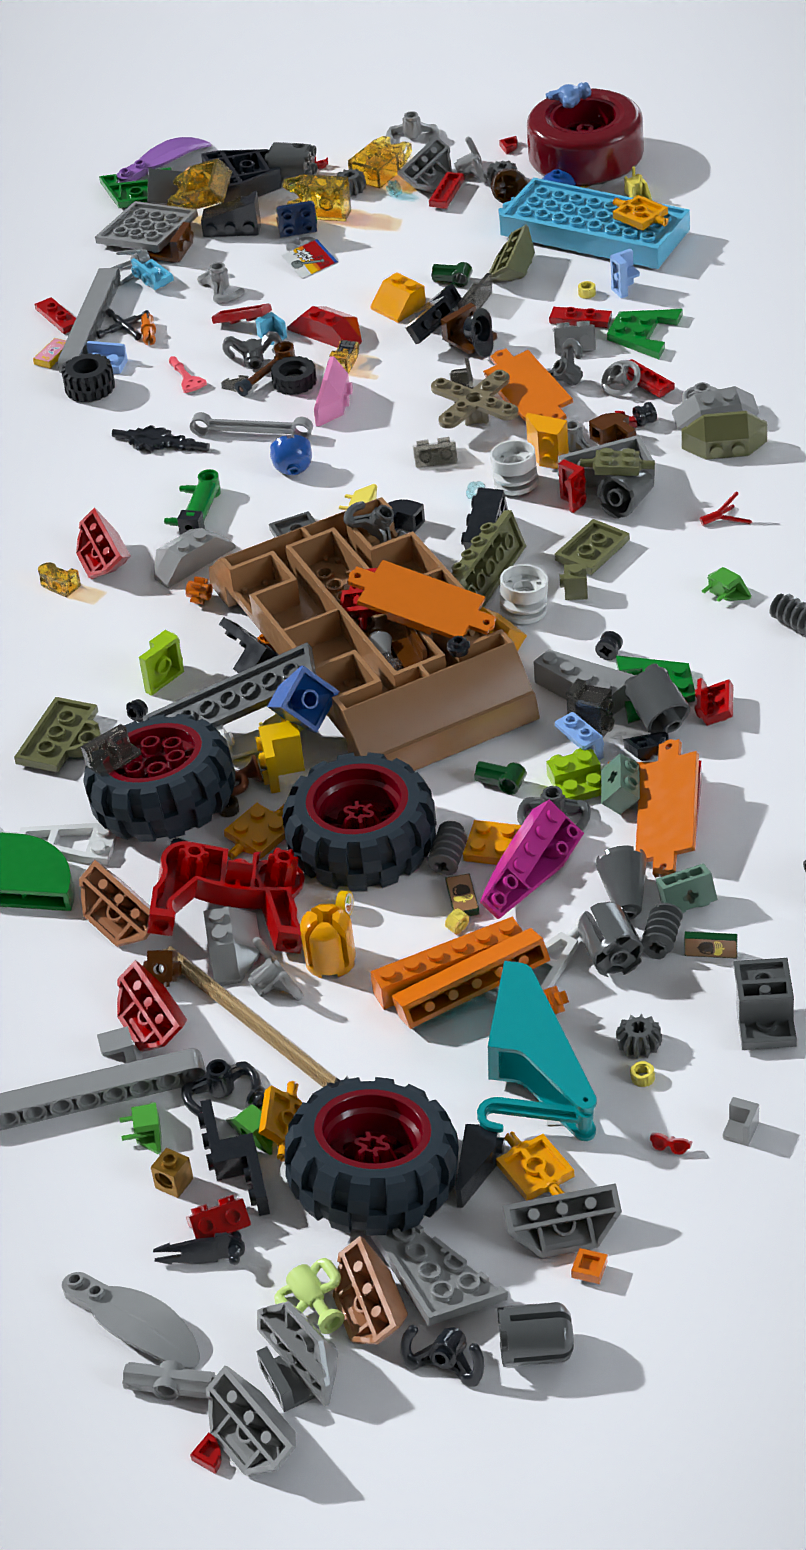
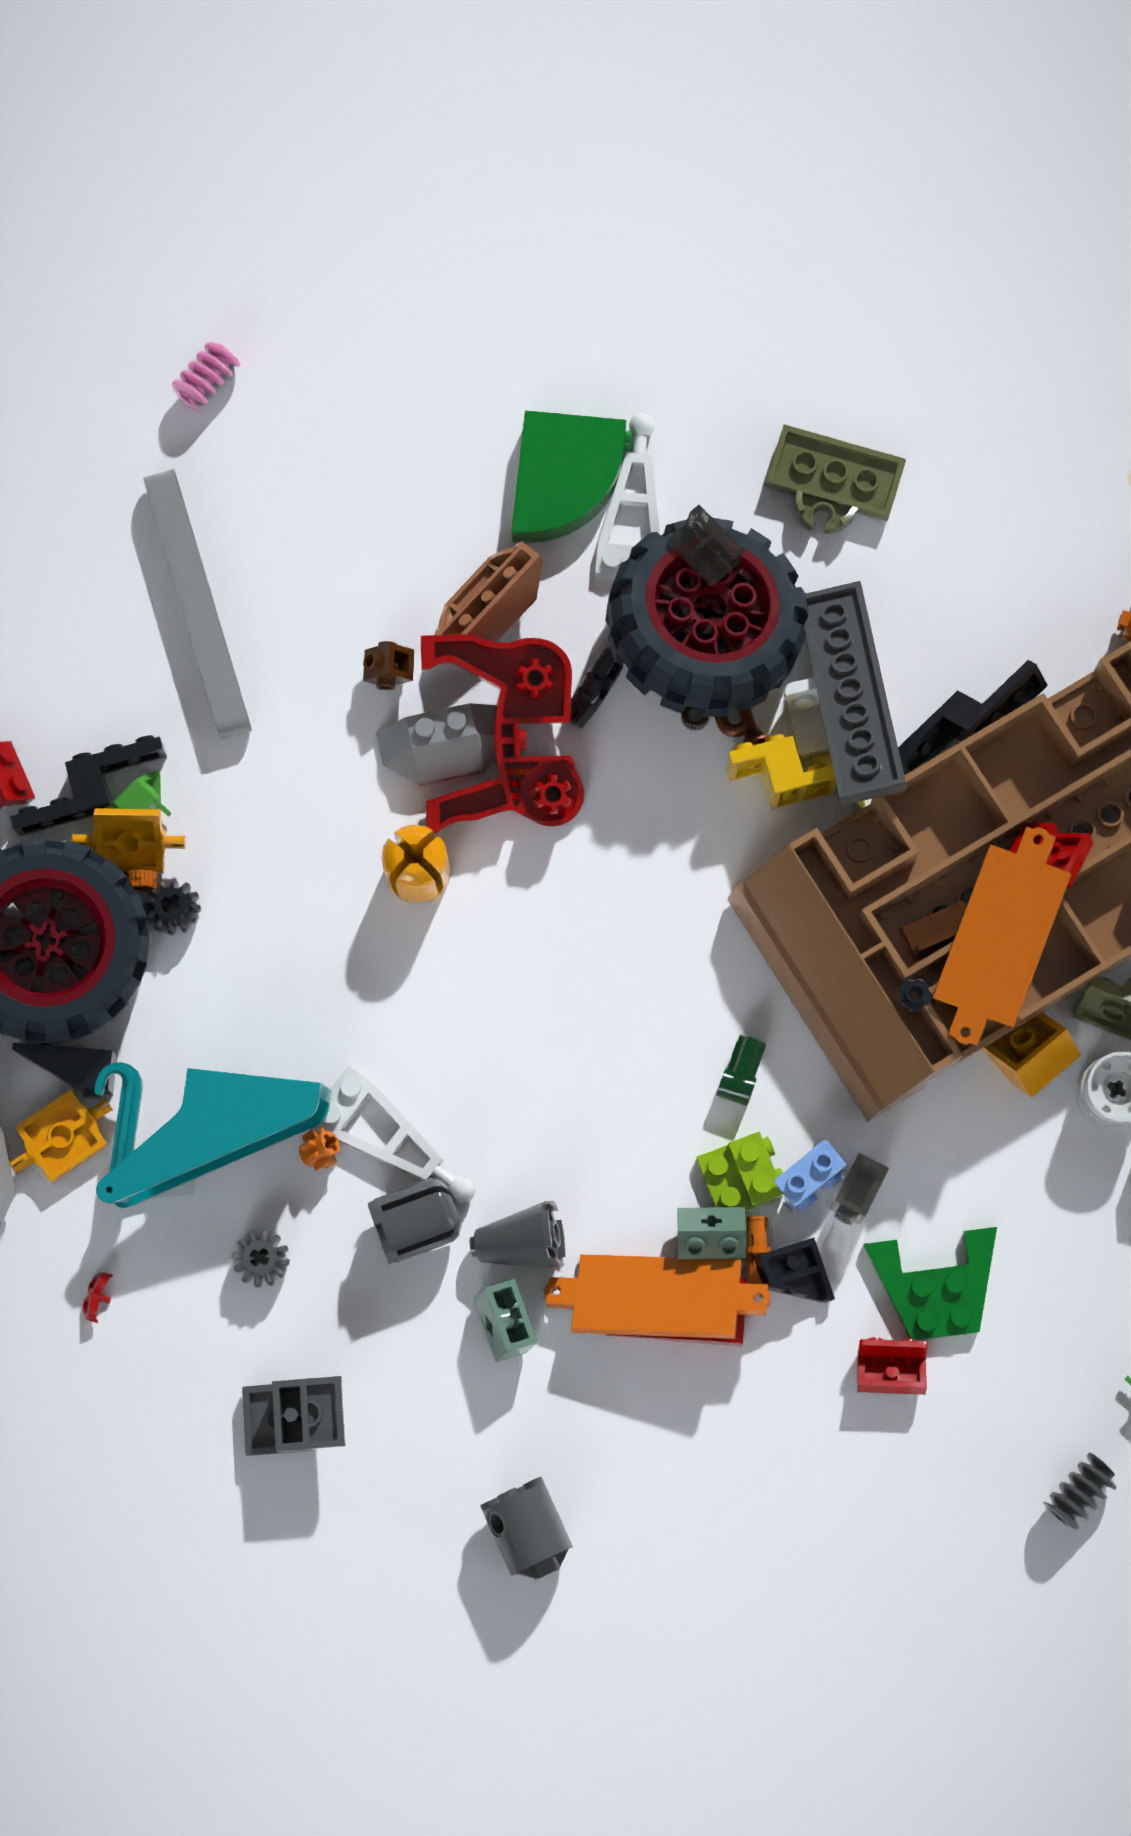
camera: 85 degrees right, 35 degrees up
light grey panel [97,1026,137,1063] -> none
red wedge [117,960,187,1052] -> none
bright green piece [119,1102,162,1154] -> none
black plate [126,699,148,722] -> none
lime plate [139,629,184,696] -> none
pearl gold brick [151,1148,194,1198] -> none
tan axle [163,946,335,1087] -> none
black piece [181,1059,262,1116] -> none
light orange plate [224,802,286,860] -> none
black bush [246,1086,266,1109] -> none
light grey piece [247,937,303,1000] -> none
blue slope [267,666,340,733] -> none
black wheel [282,752,437,892] -> none
tile [335,890,354,915] -> none
light grey piece [368,631,402,671] -> none
orange brick [370,916,523,1010] -> none
orange brick [391,928,551,1029] -> none
dark grey piece [428,821,467,876] -> none
tile [445,873,480,916] -> none
light yellow axle [445,908,469,934] -> none
light orange plate [463,820,521,865] -> none
dark pink wedge [480,799,584,919] -> none
dark grey piece [517,786,591,831] -> none
light grey wedge [533,649,636,722] -> none
black wheel [595,631,623,660] -> none
dark grey cylinder [624,663,690,734] -> none
light yellow axle [630,1061,655,1087] -> none
dark grey piece [641,903,683,960] -> none
tile [684,931,738,959] -> none
light grey panel [722,1097,759,1146] -> none

